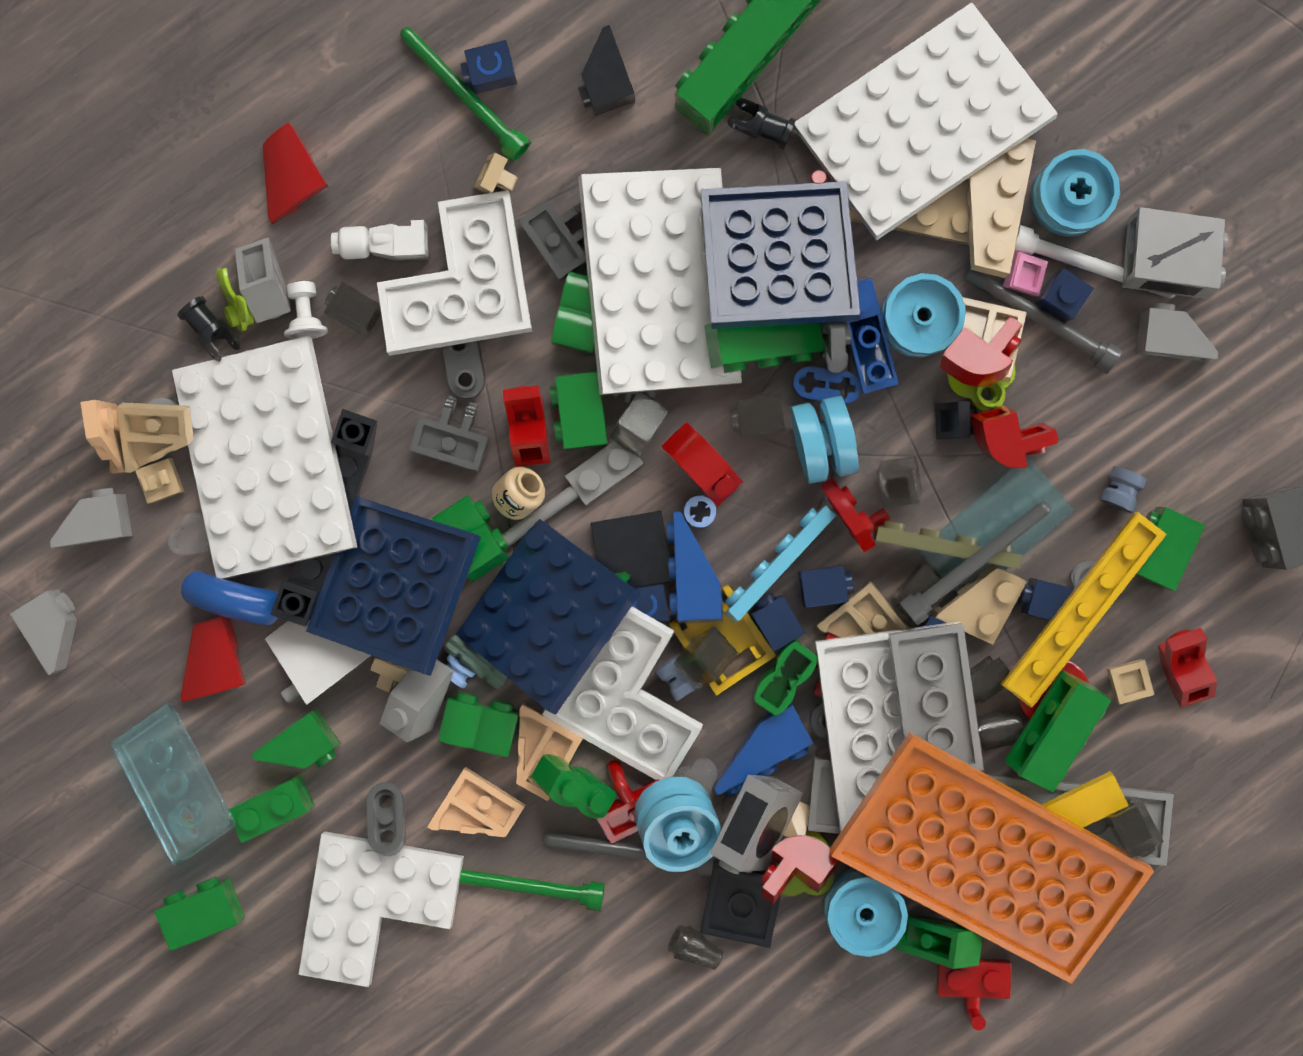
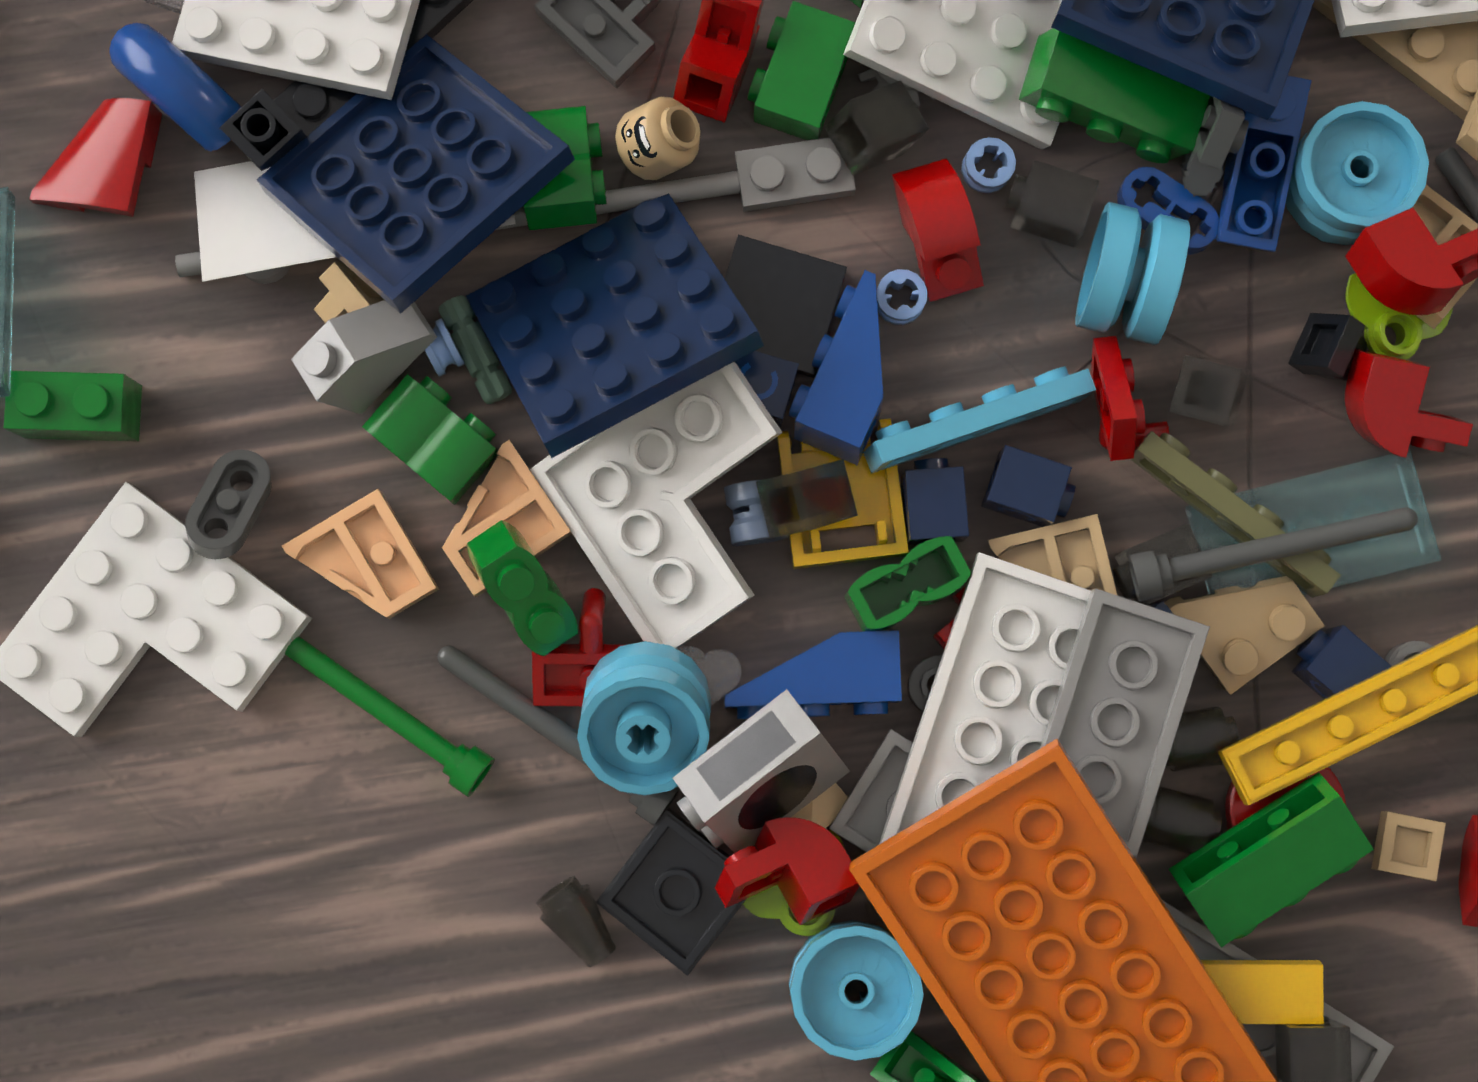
camera: 25 degrees right, 5 degrees down
green slope [251,709,341,769] -> none
none -> light blue bush [961,137,1016,193]

